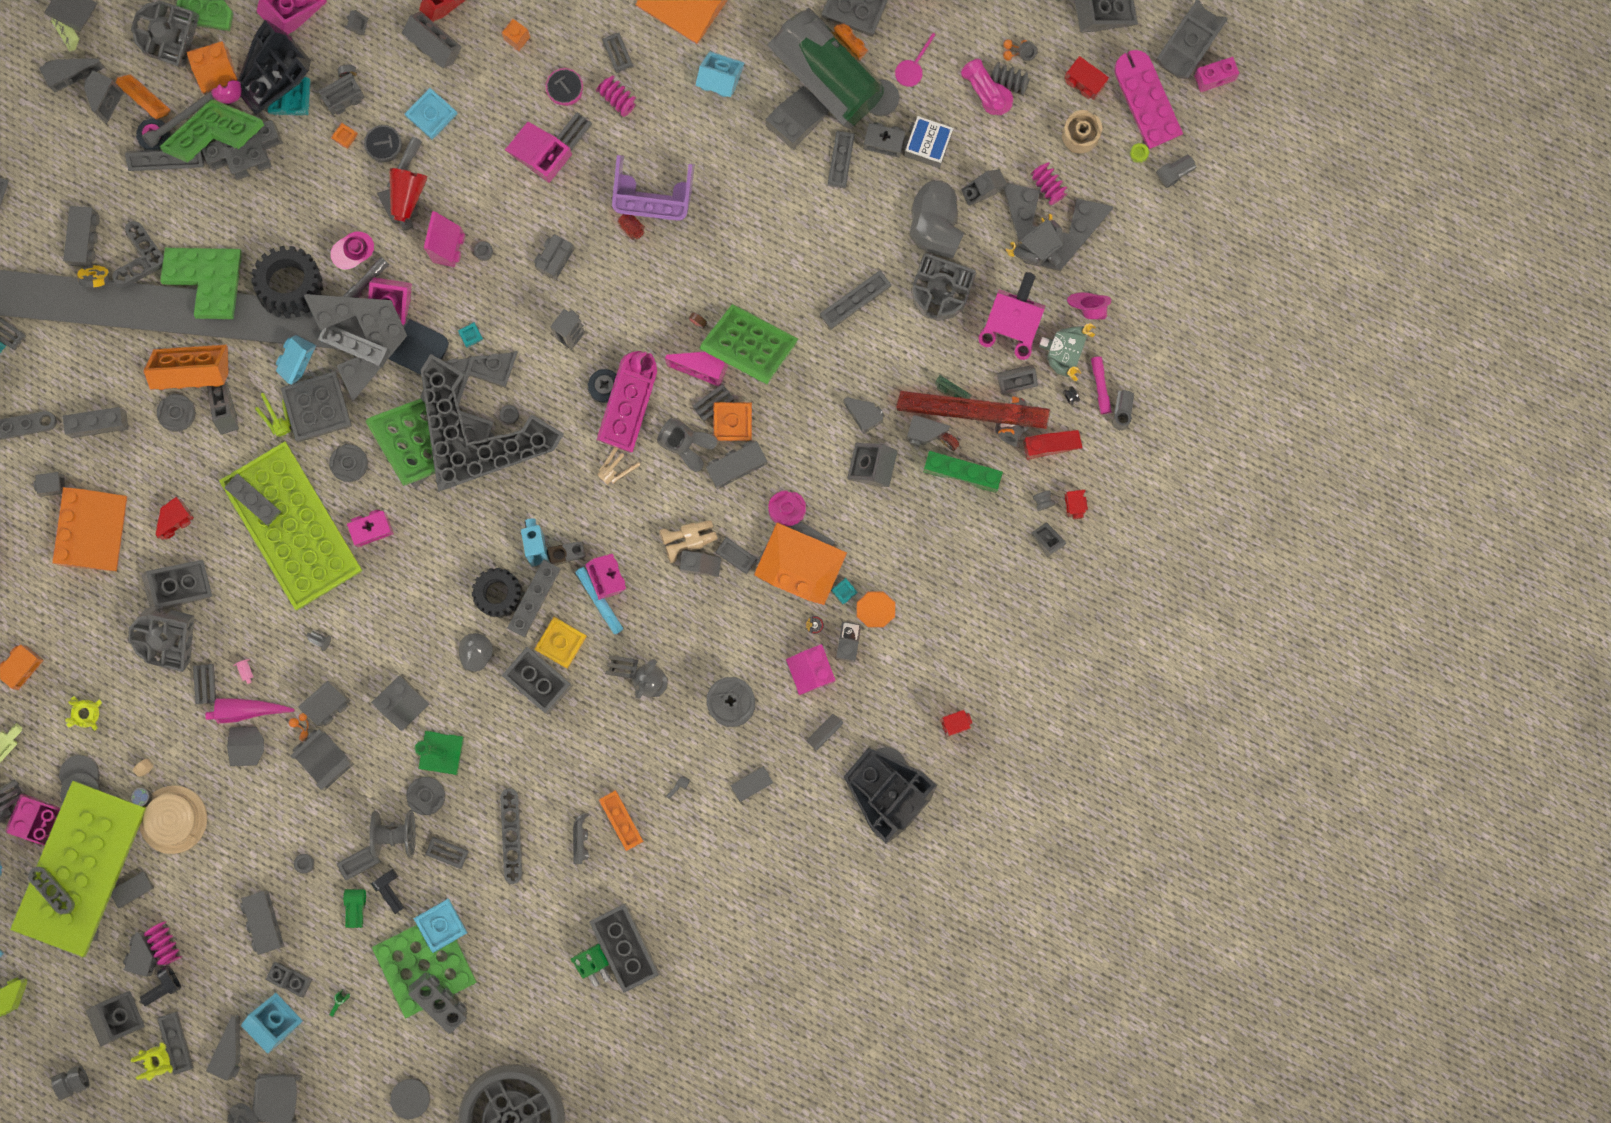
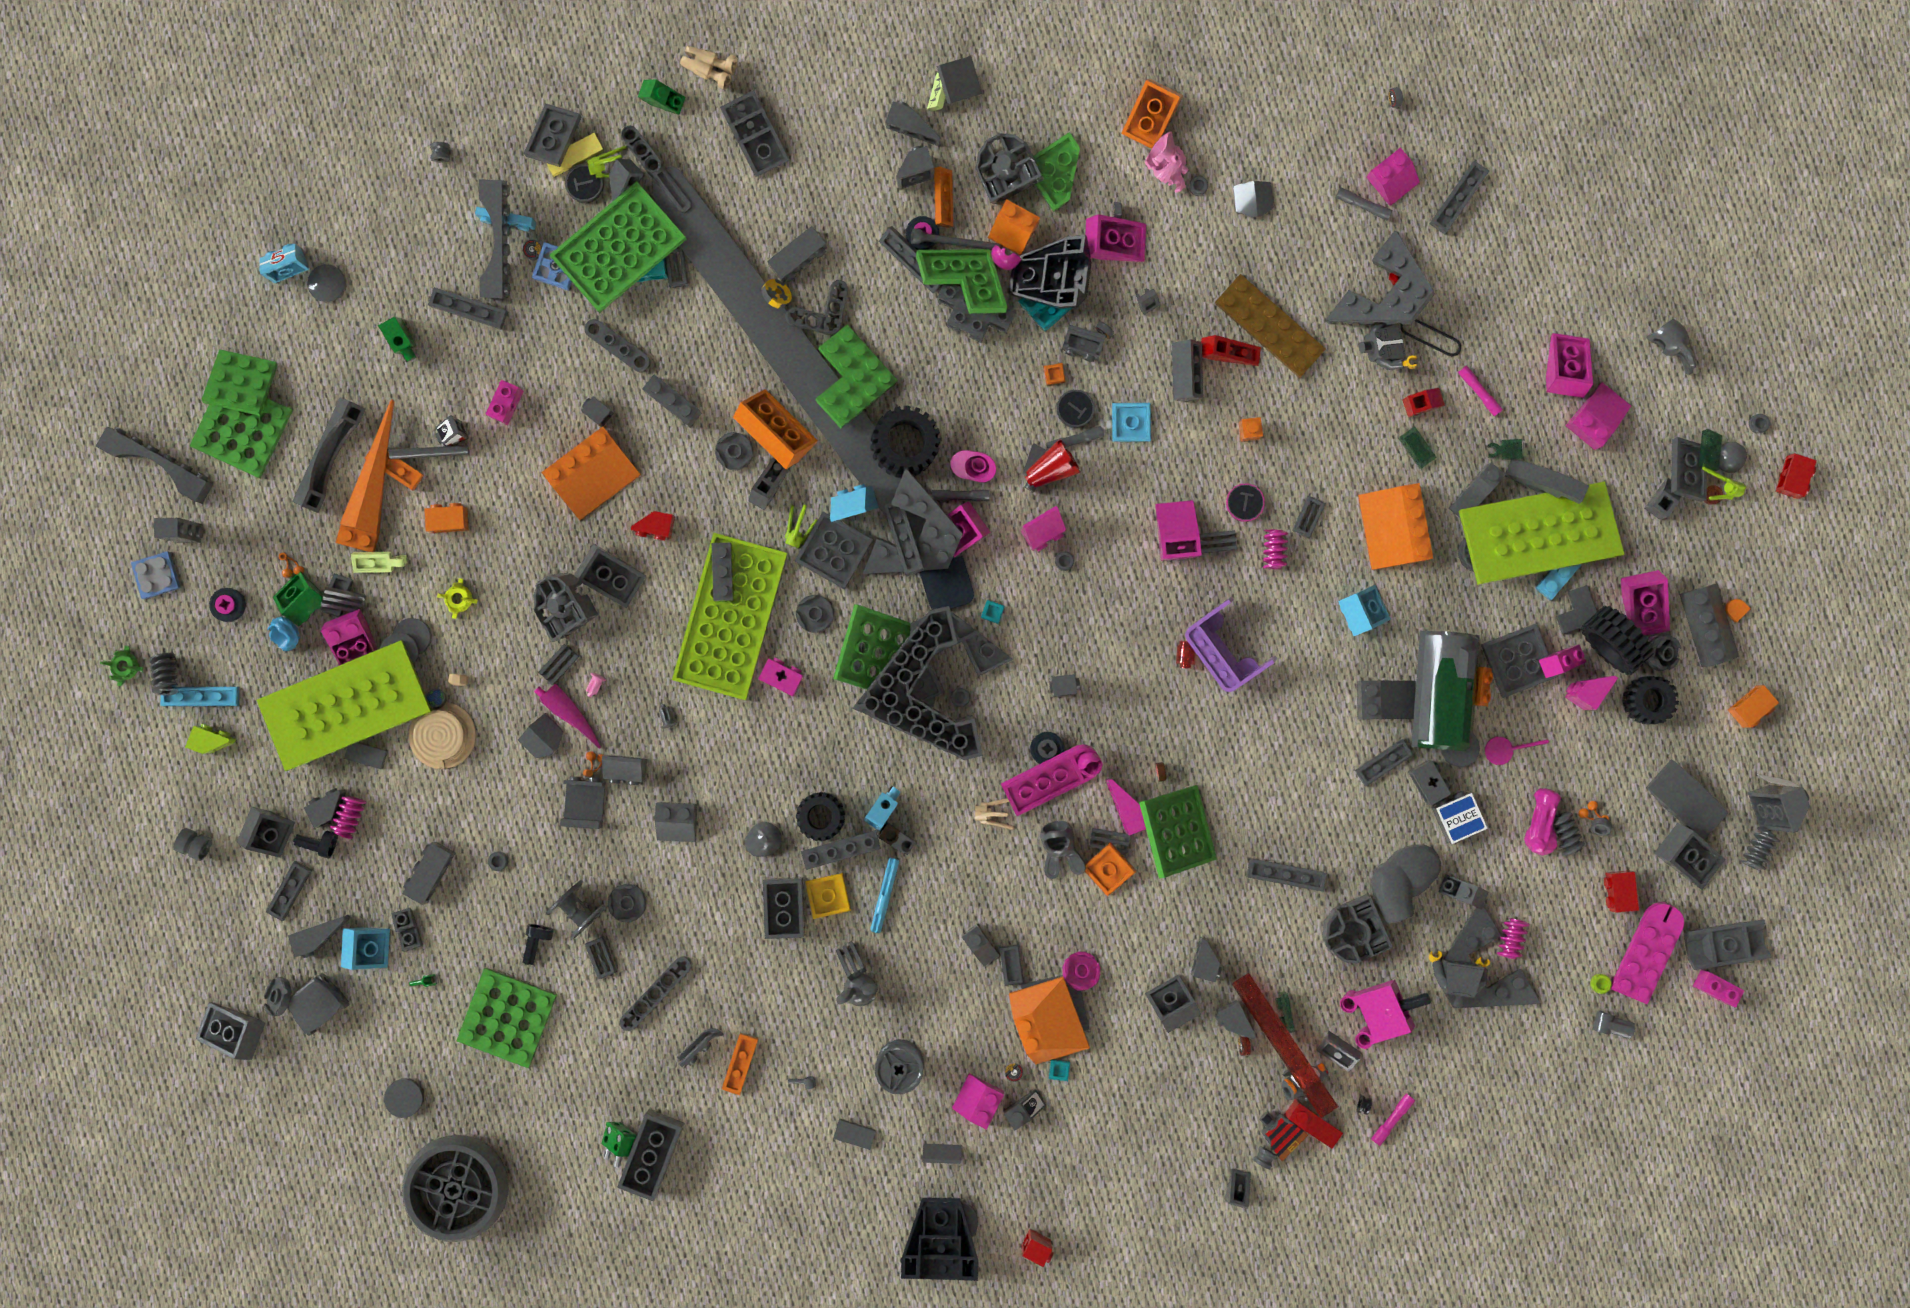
camera: 50 degrees right, 5 degrees up
dark grey beam [28,867,75,914] -> none
neon yellow piece [130,1042,173,1081] -> none
dark grey tile [336,846,381,881] -> none
green piece [343,889,366,928] -> none
dark grey brick [408,971,467,1034] -> none
green tile [414,731,464,775] -> none
medium azure tile [414,899,468,953] -> none
dark grey brick [534,234,575,280] -> none
dark pink brick [585,553,626,600] -> none
tan piece [659,520,718,563] -> none
dark grey brick [706,441,768,490] -> none
orange piece [857,591,895,627] -> none
green arch [923,451,1003,493] -> none
sand green torso [1039,323,1096,381] -> none
tan brick [1062,110,1102,153] -> none
red window [1064,489,1088,519] -> none
dark pink piece [1067,292,1112,320] -> none
dark grey piece [1112,390,1134,431] -> none
none -> torso [1259,1111,1308,1161]

